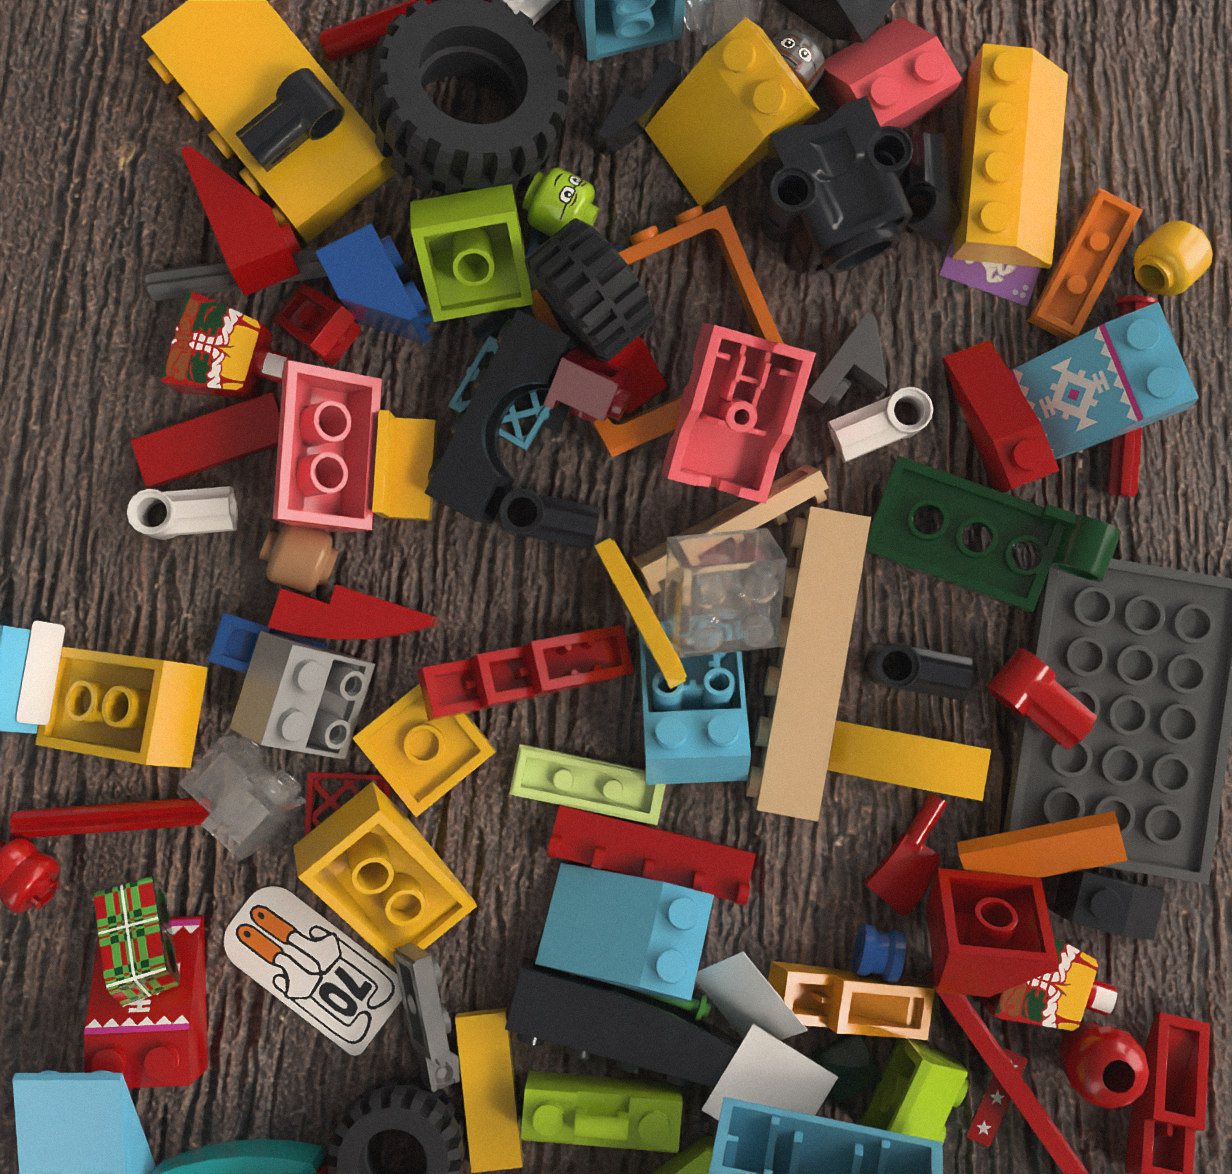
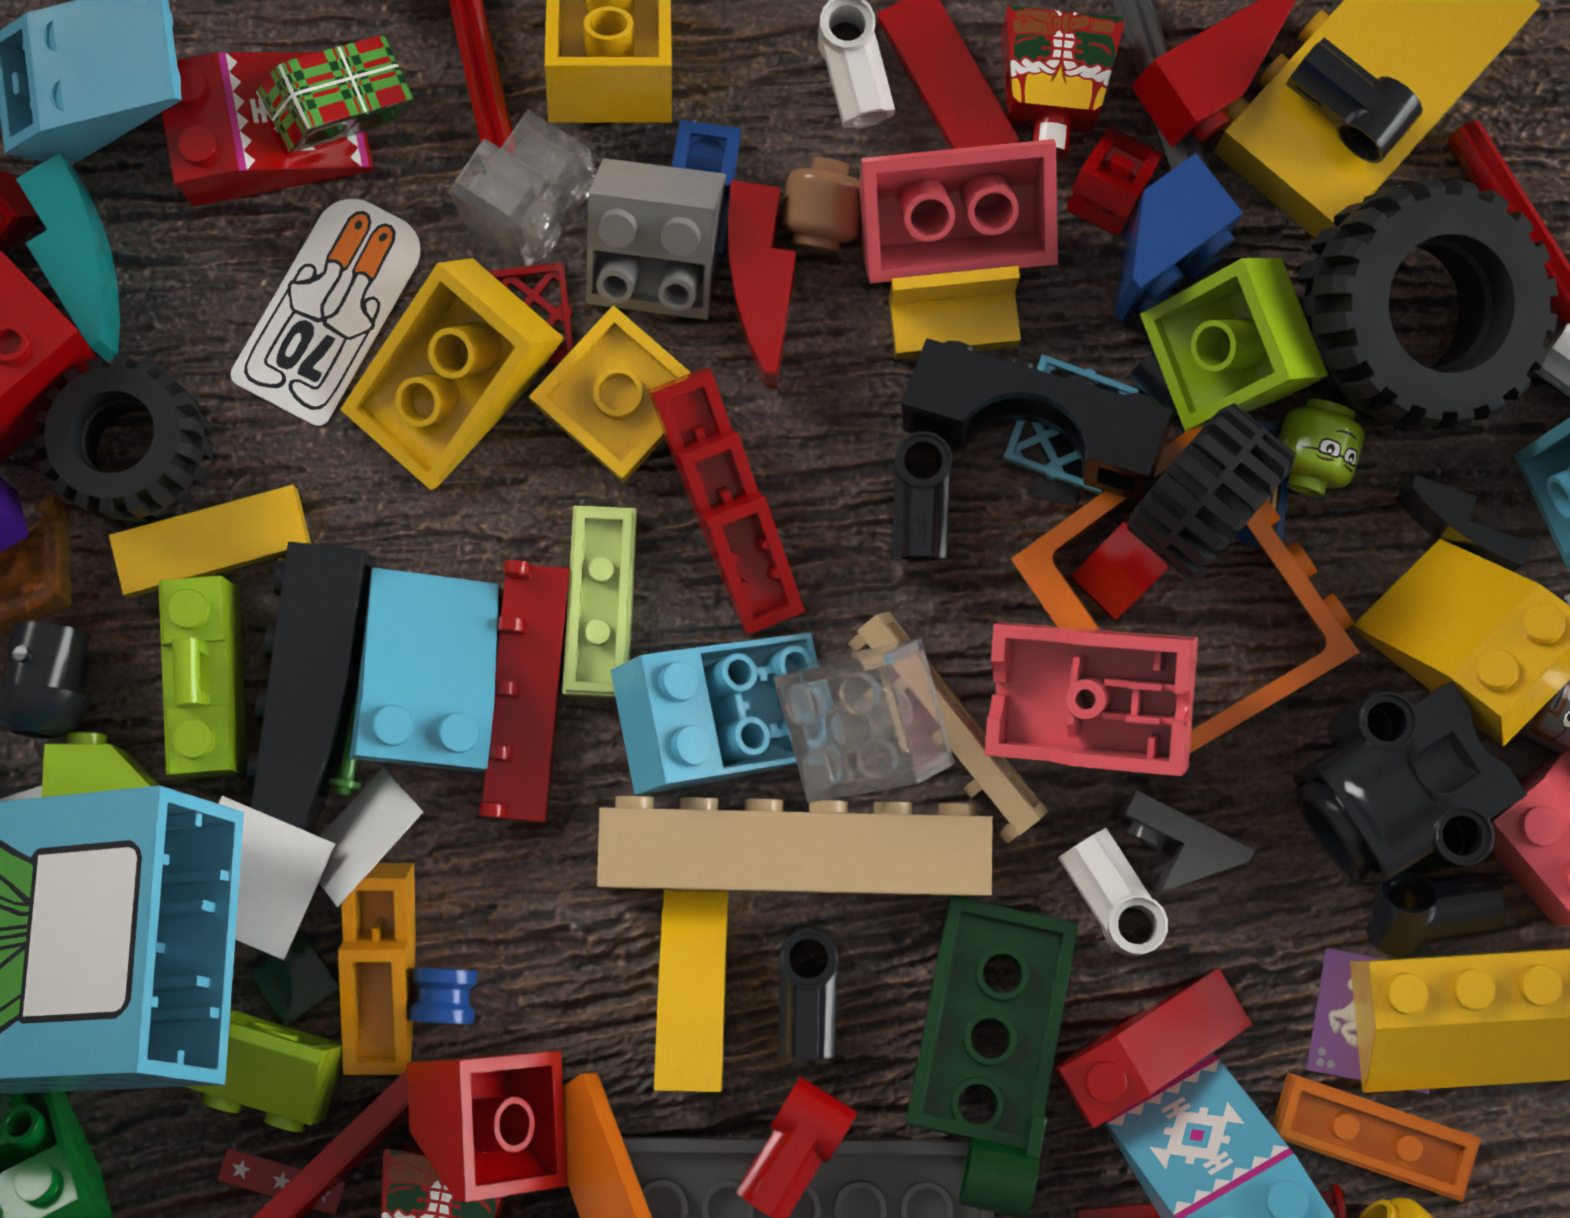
camera: 80 degrees right, 5 degrees down
dark grey hinge [393,943,460,1092] -> none
dark red brick [544,348,632,422] -> none
yellow tile [595,538,687,689] -> none
red piece [864,792,948,915] -> none

